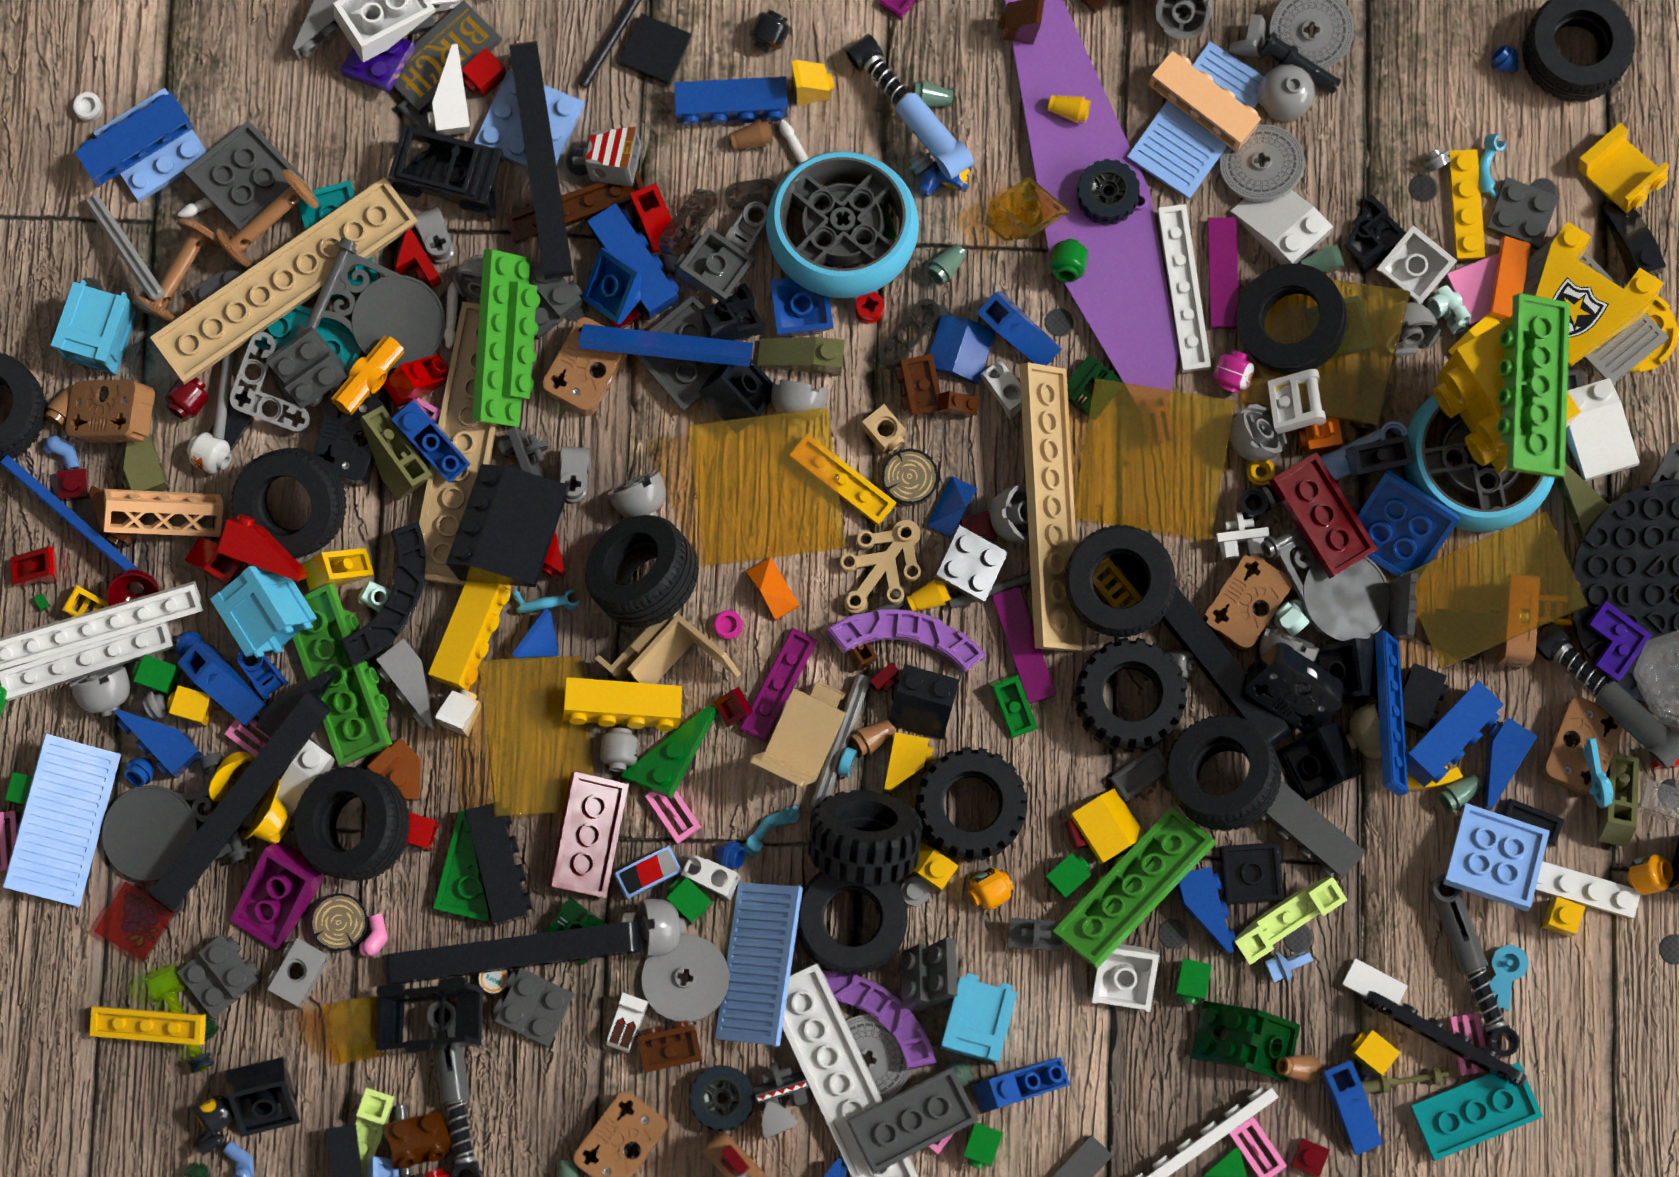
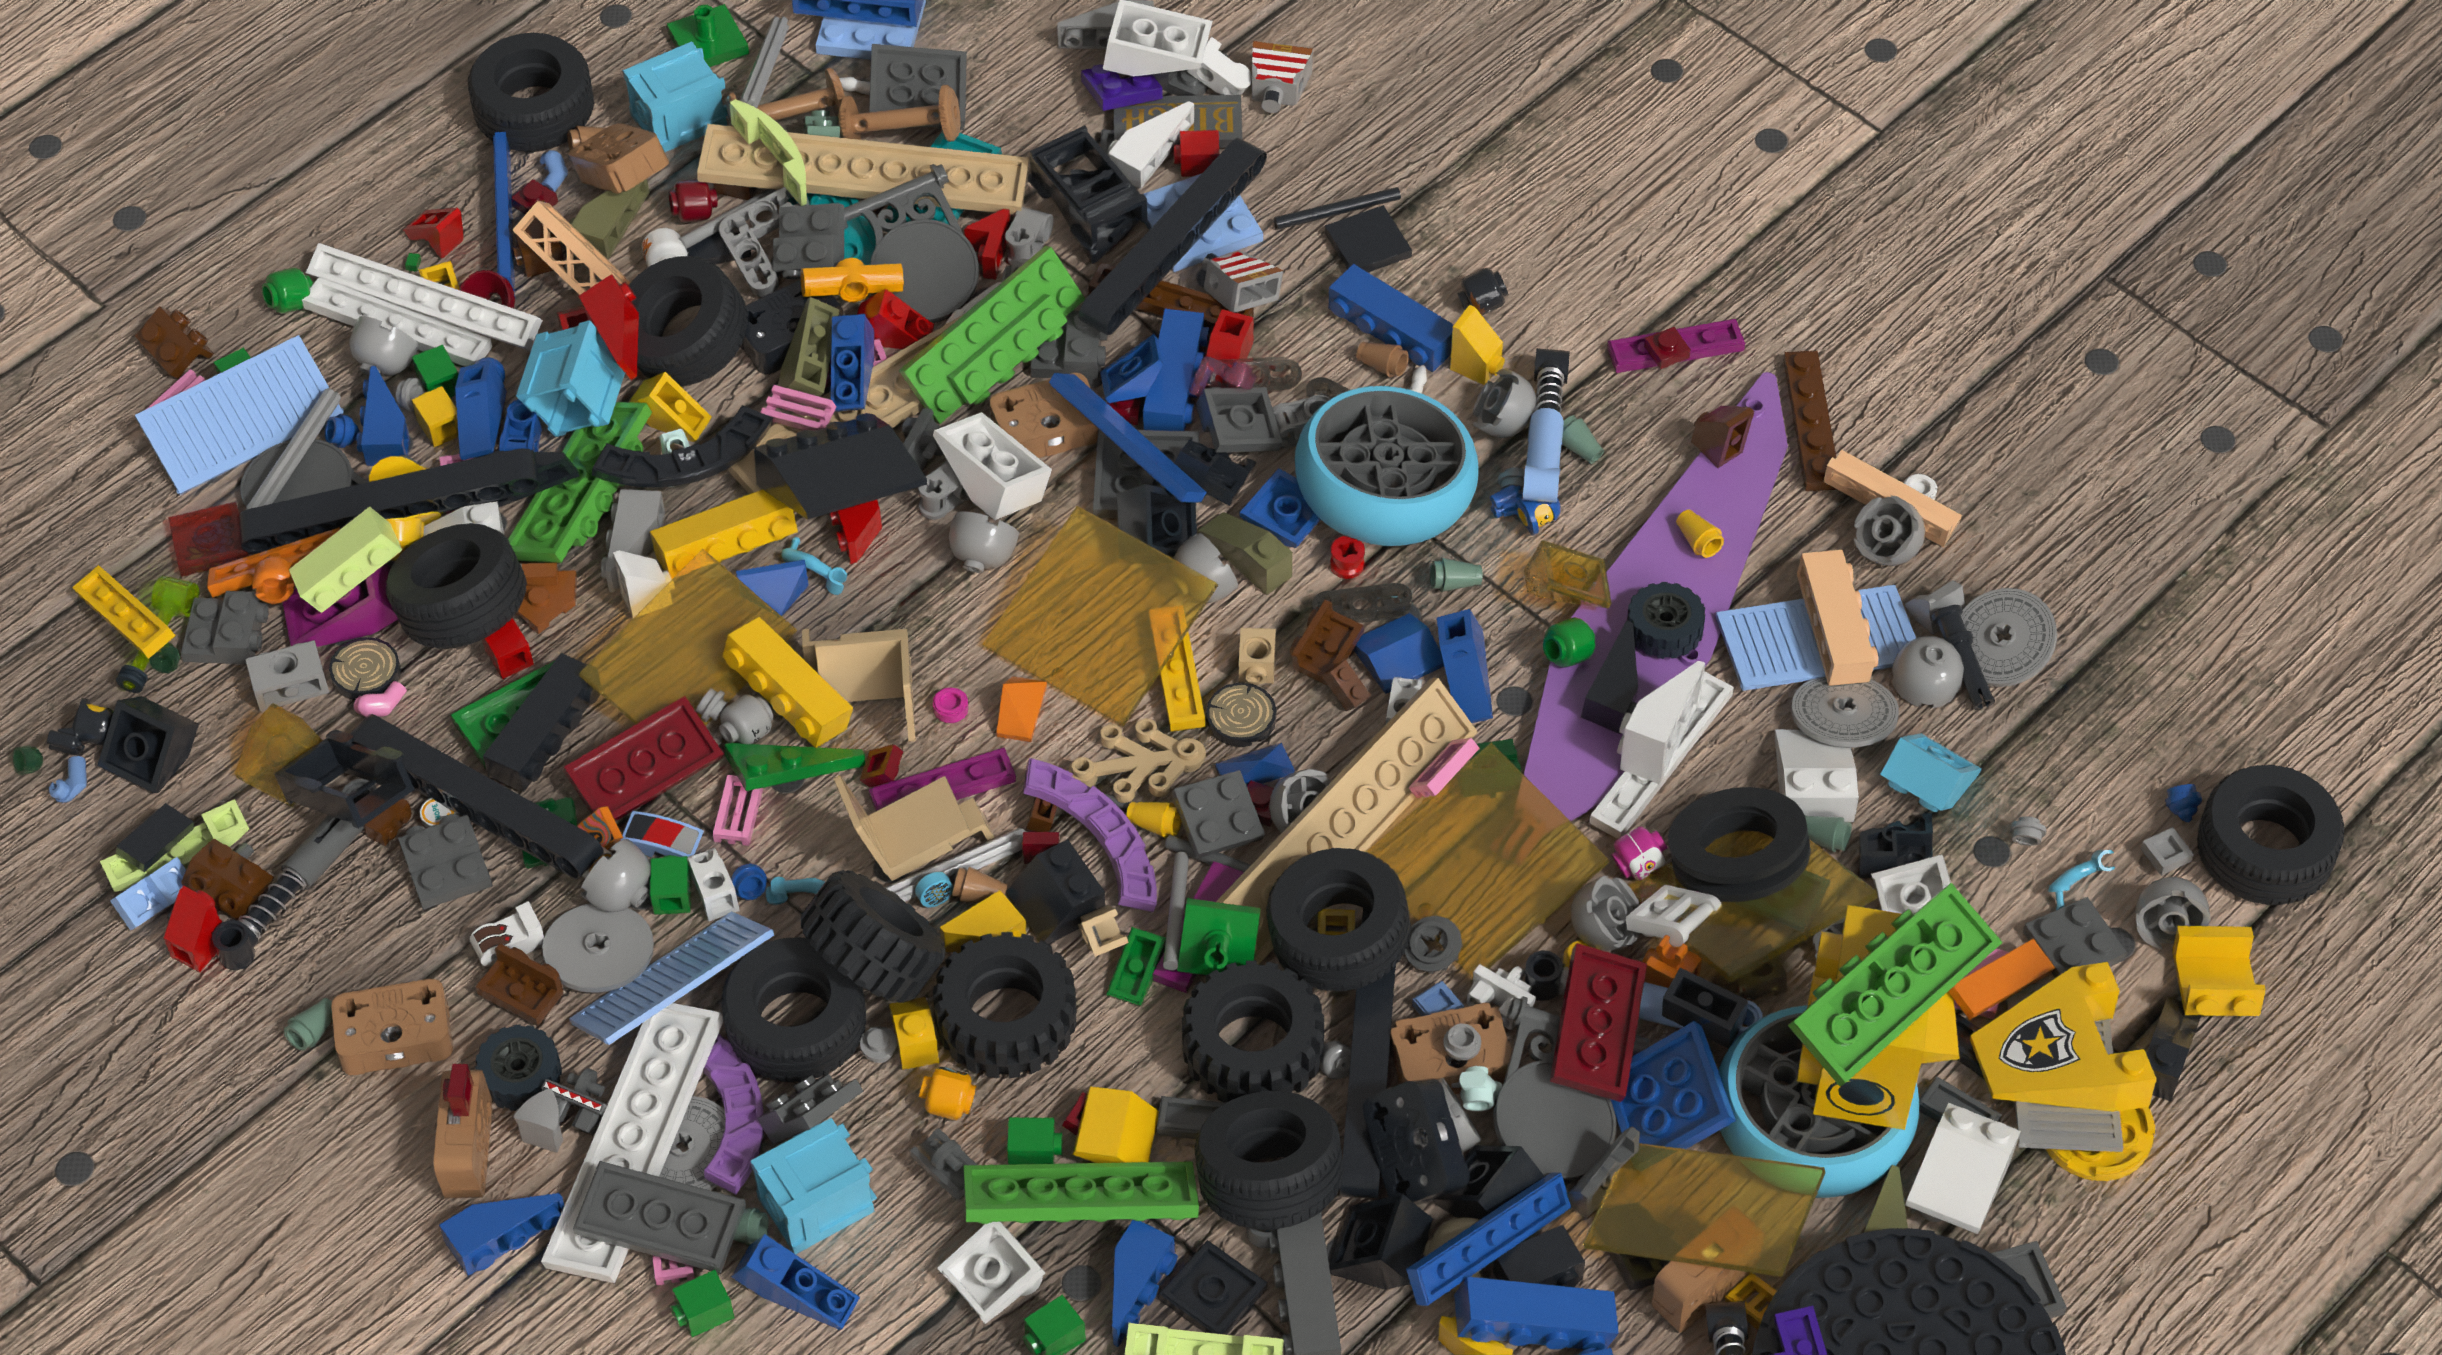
camera: 45 degrees right, 25 degrees down
black tyre [585,515,699,628] -> none
magenta tile [1207,217,1239,329] -> none
yellow plate [1448,149,1485,261] -> none
none -> orange plate [207,527,340,604]
none -> light grey axle [246,388,341,510]
none -> yellowish green brick [289,507,402,613]
none -> orange tile [577,806,623,850]
none -> green tile [667,4,749,67]
none -> light grey plate [696,688,727,722]
none -> yellowish green slope [730,99,807,206]
none -> bright pink tile [760,385,836,431]
none -> sand green slope [803,110,840,138]
none -> white slope [933,412,1052,520]
none -> tan window [1078,905,1129,957]
none -> light grey bar [1163,852,1189,970]
none -> green tile [1177,898,1261,975]
none -> clear pink plate [1189,356,1257,397]
none -> dark grey gear [1405,916,1463,974]
none -> bright pink tile [1408,738,1480,798]
none -> medium blue tile [1412,981,1464,1016]
none -> light grey plate [1443,1023,1481,1060]
none -> light grey cylinder [1473,368,1536,438]
none -> black slope [1581,620,1638,734]
none -> white slope [1617,661,1705,784]
none -> medium azure slope [1880,733,1982,812]
none -> light grey cylinder [2135,877,2211,949]
none -> light grey plate [2140,827,2194,876]

